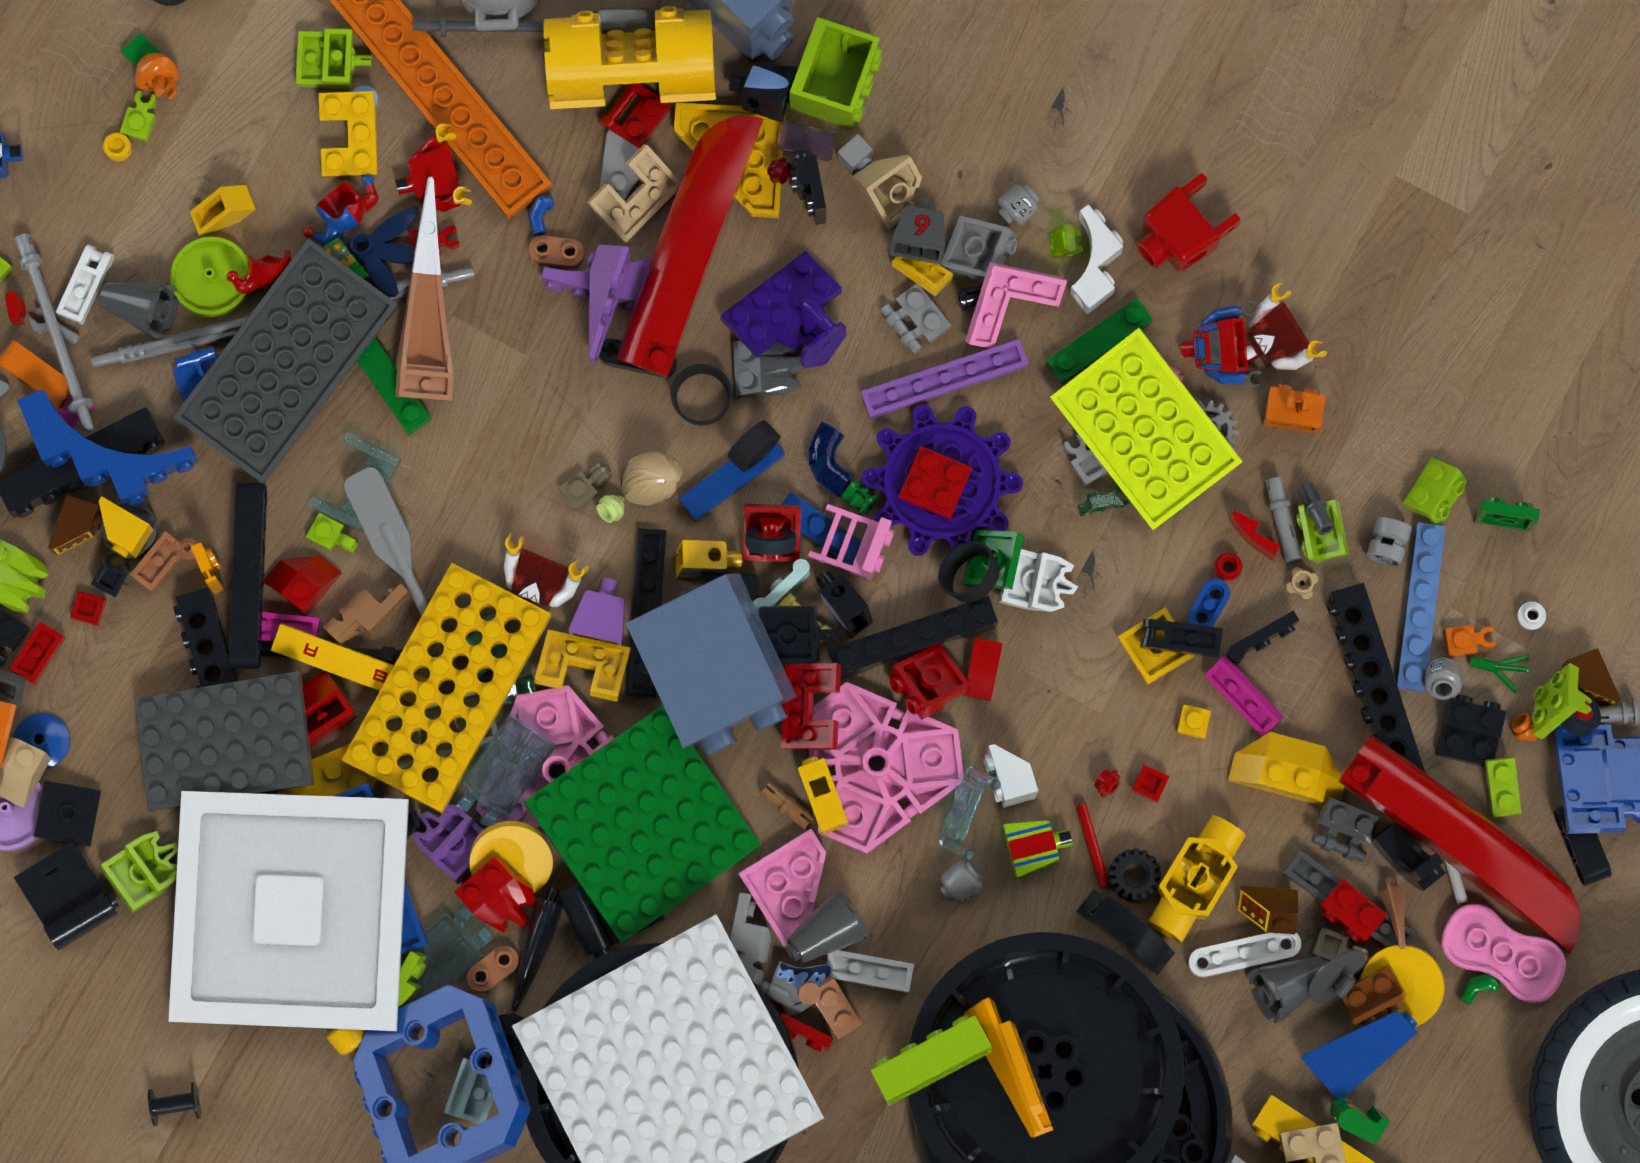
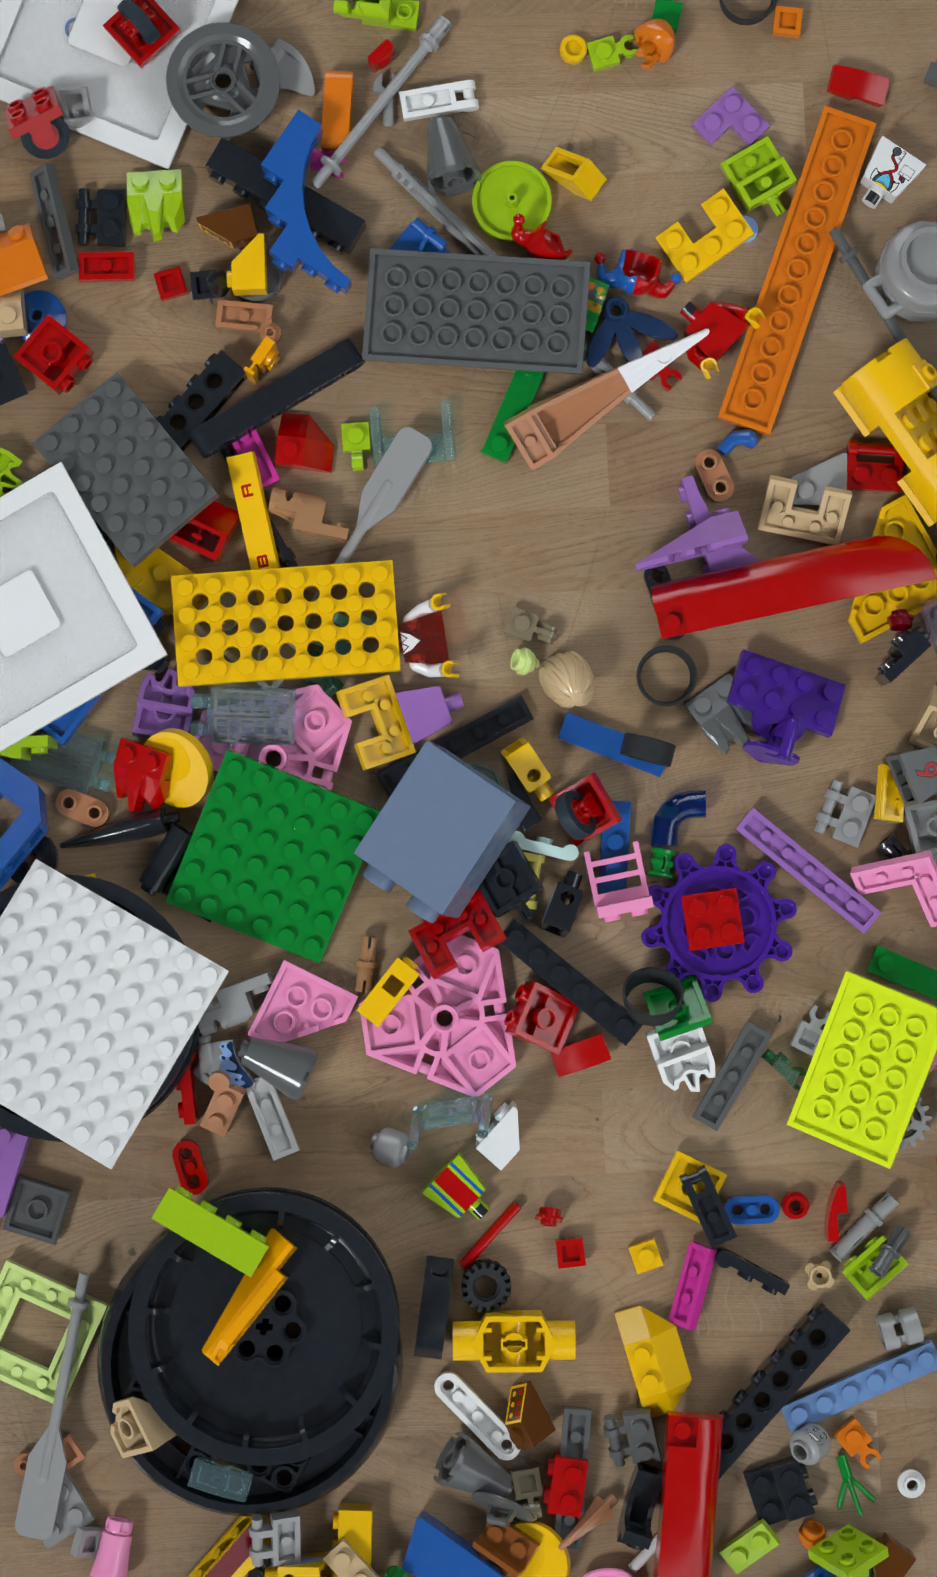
camera: 55 degrees right, 10 degrees up
none -> red plate [13,314,94,395]
none -> red plate [172,1139,209,1195]
none -> medium lavender plate [692,86,770,147]
none -> dark grey plate [692,1021,772,1131]

